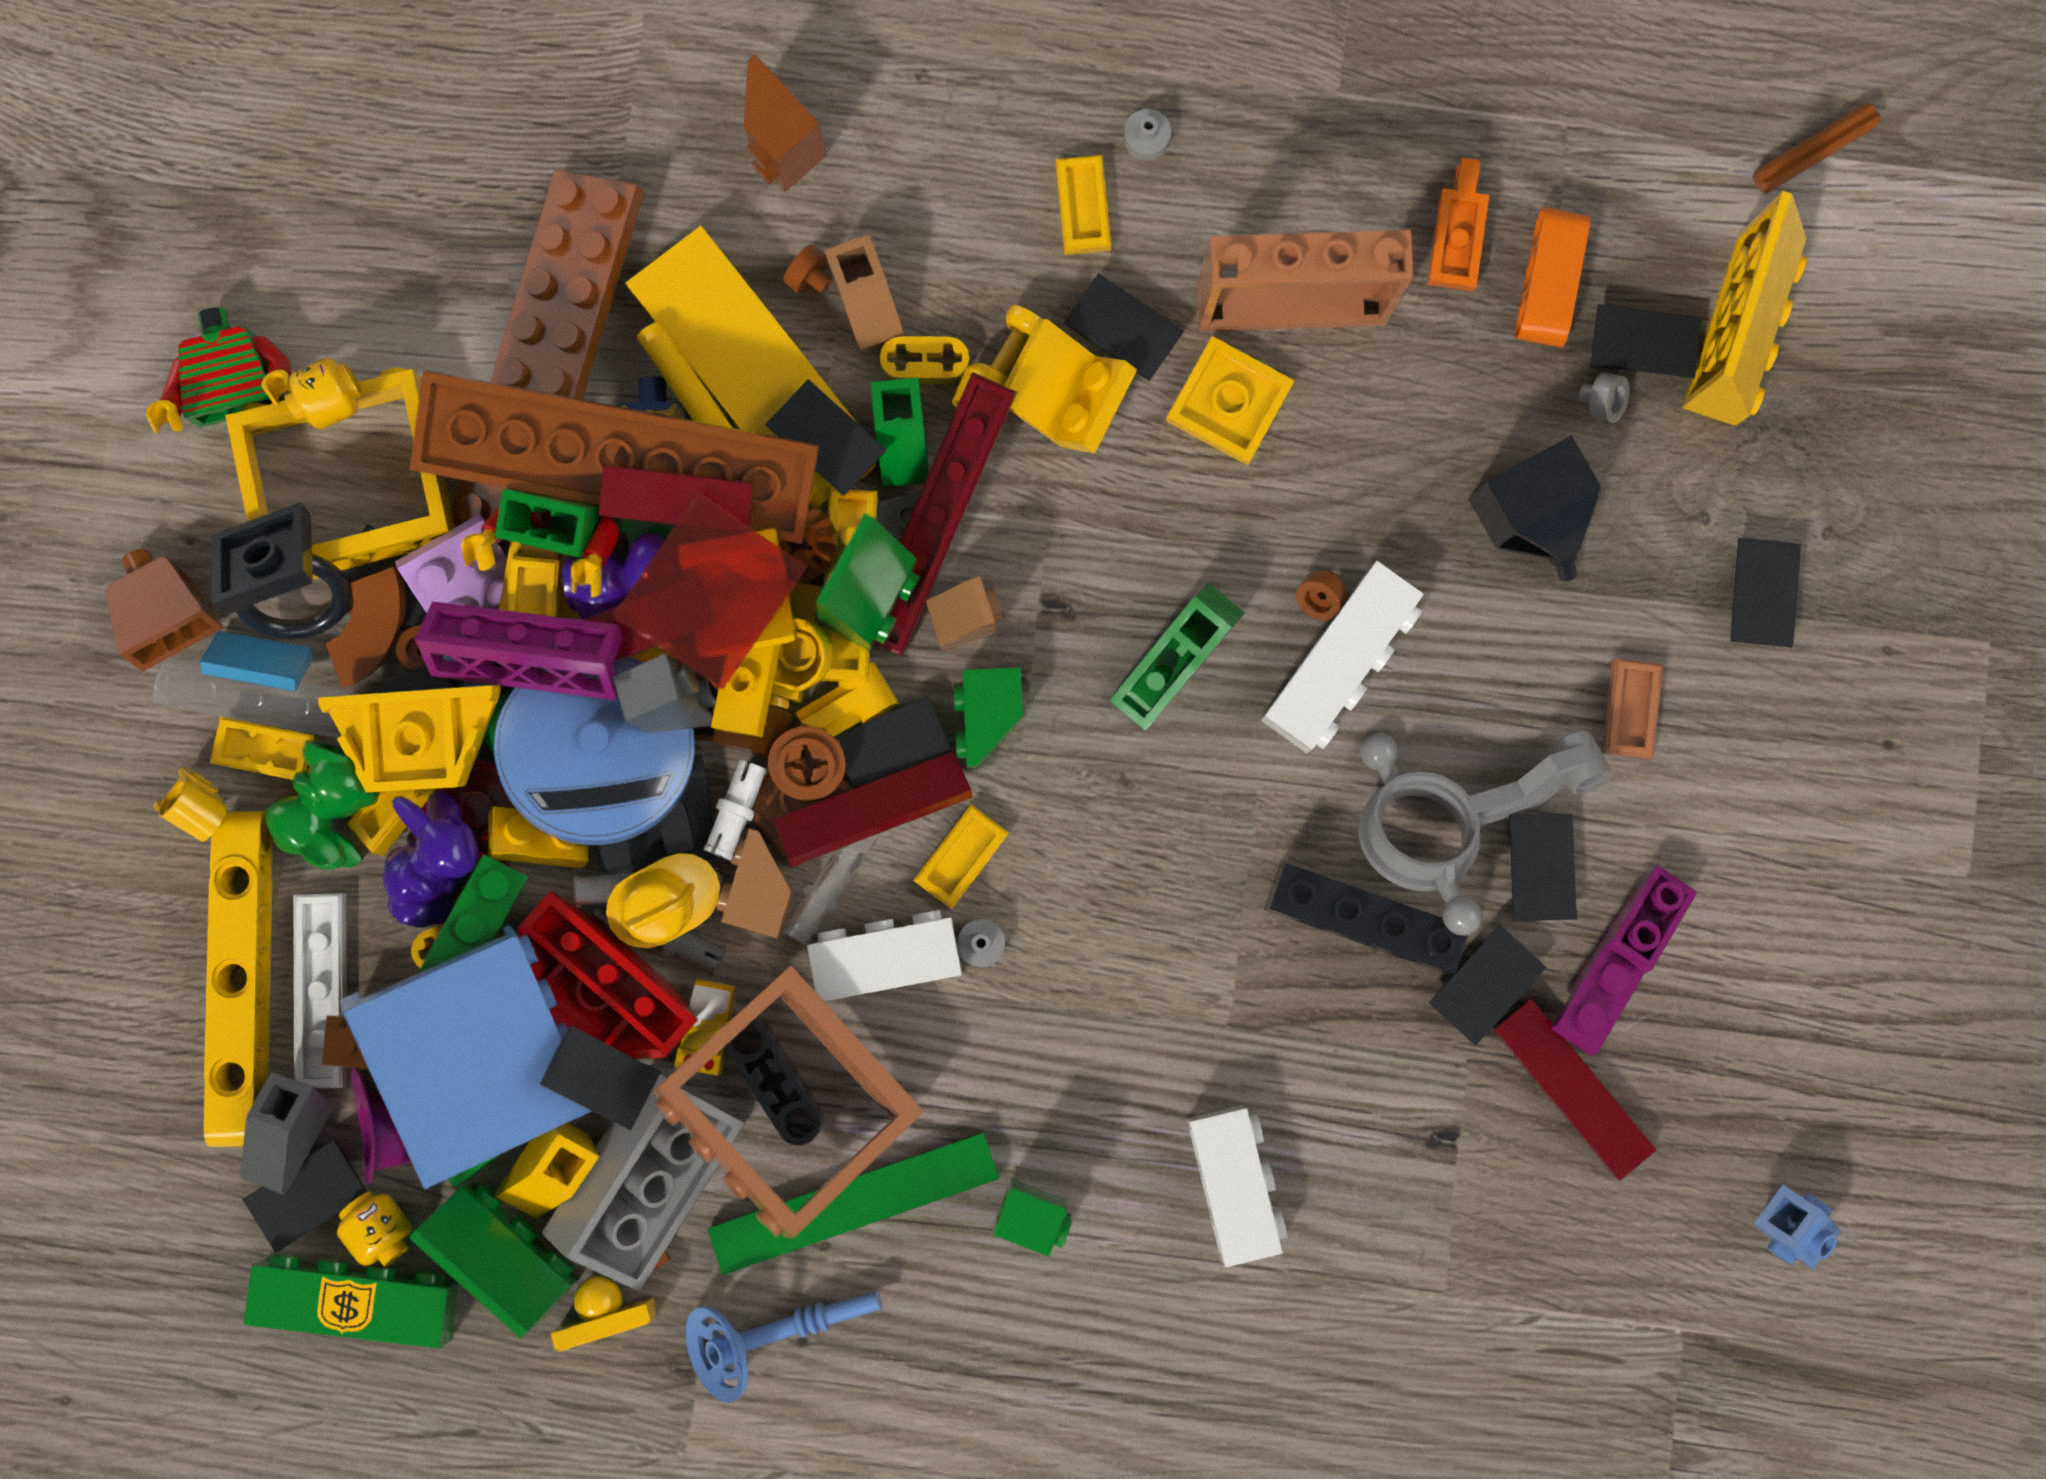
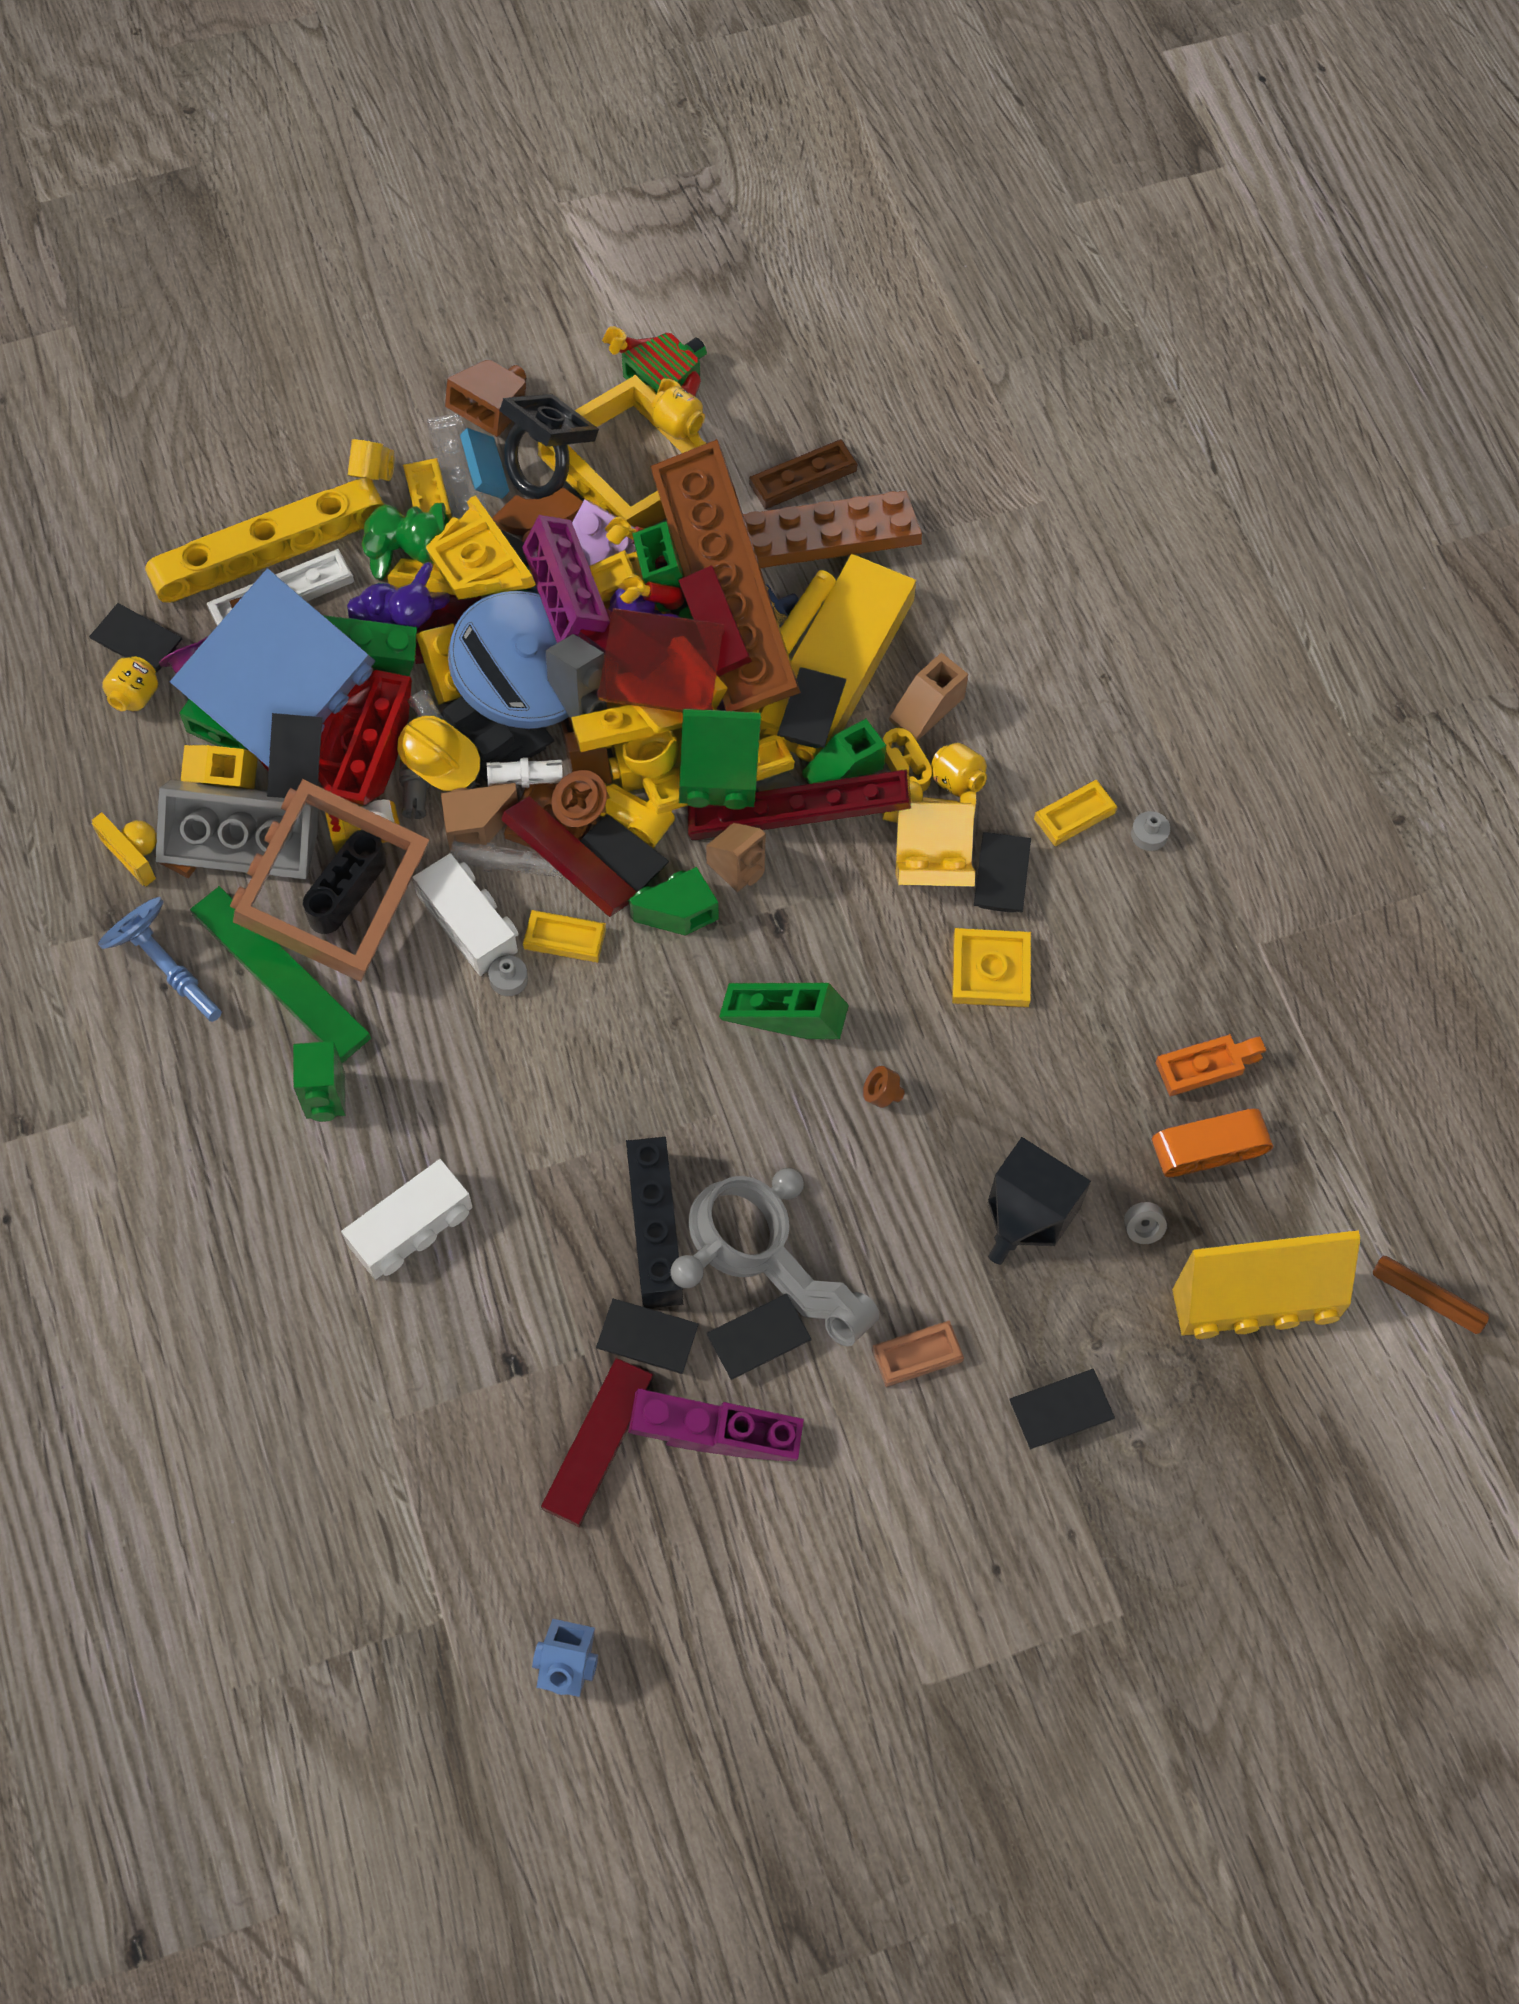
camera: 65 degrees right, 20 degrees down
dark grey slope [240,1072,333,1196] -> none
green brick [243,1252,459,1349] -> none
green slope [409,1182,579,1339] -> none
dark orange slope [744,54,827,192] -> none
dark orange tile [783,244,833,294] -> none
nougat window [1197,230,1413,332] -> none
white brick [1261,561,1424,753] -> none
black piece [1591,304,1702,379] -> none
none -> reddish brown tile [749,439,858,510]
none -> yellow head [931,742,987,797]

